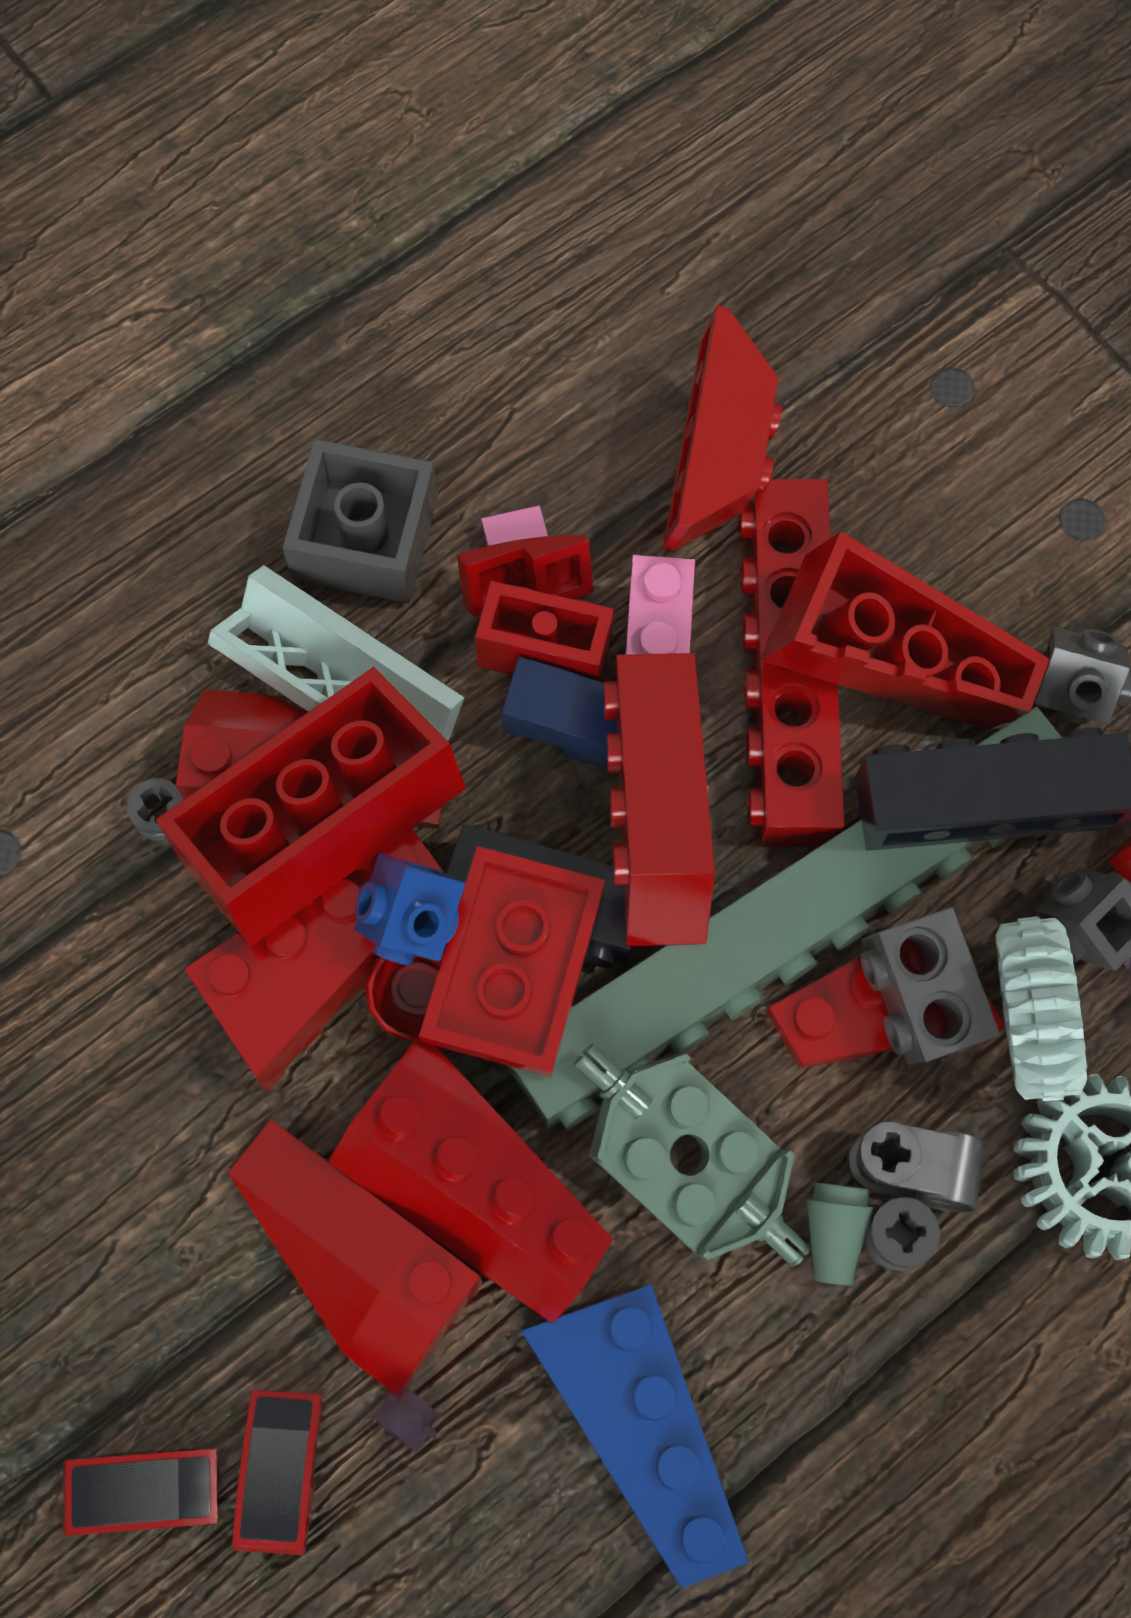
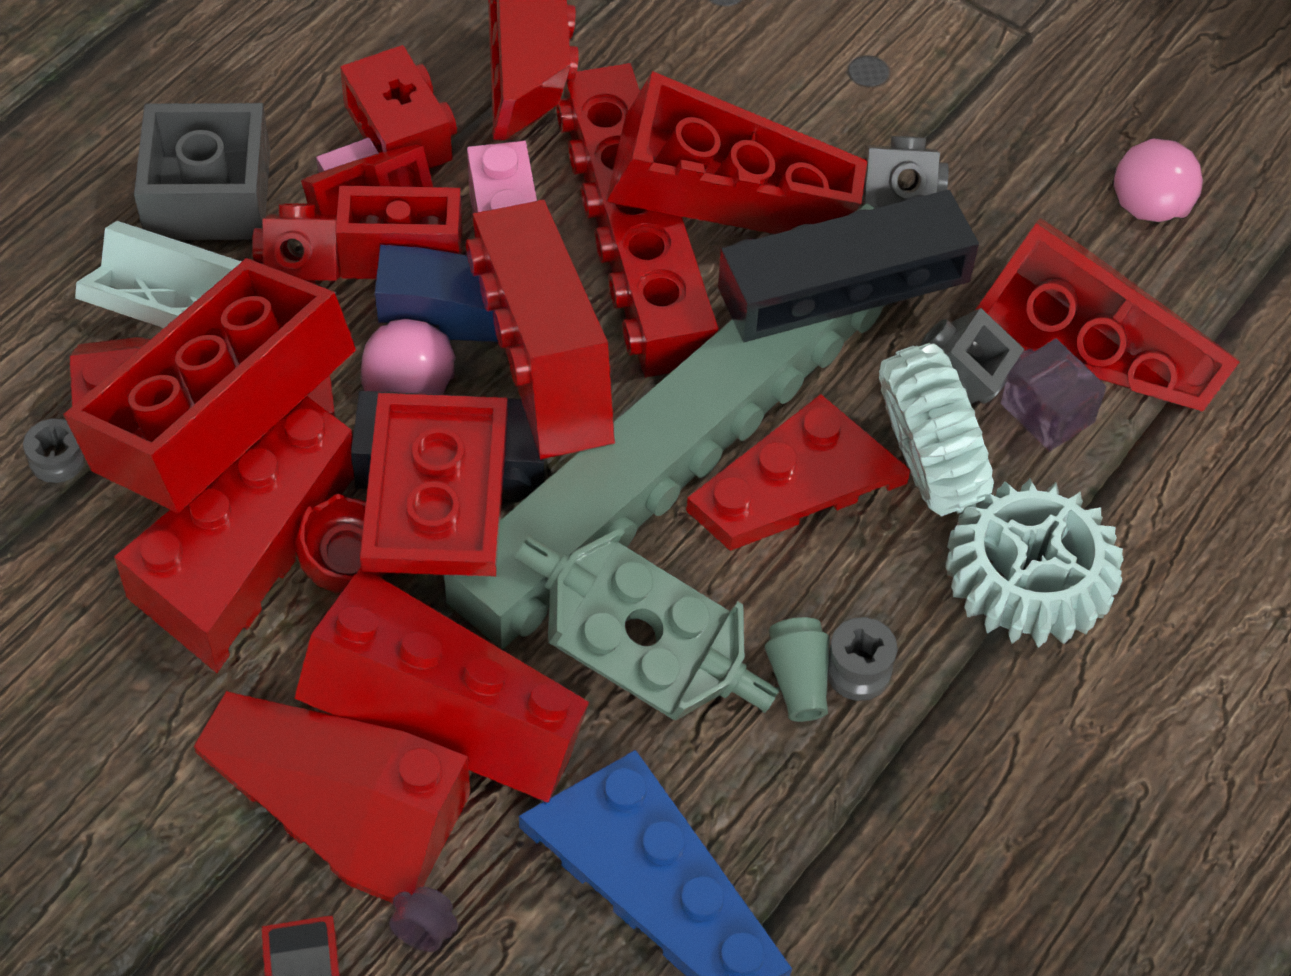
camera: 15 degrees left, 15 degrees down
blue brick [354,853,466,965] -> none
flat silver piece [847,1122,985,1213] -> none
dark grey brick [861,907,1001,1064] -> none
none -> red brick [252,203,341,285]
none -> red brick [340,45,457,169]
none -> bright pink hair [361,319,456,395]

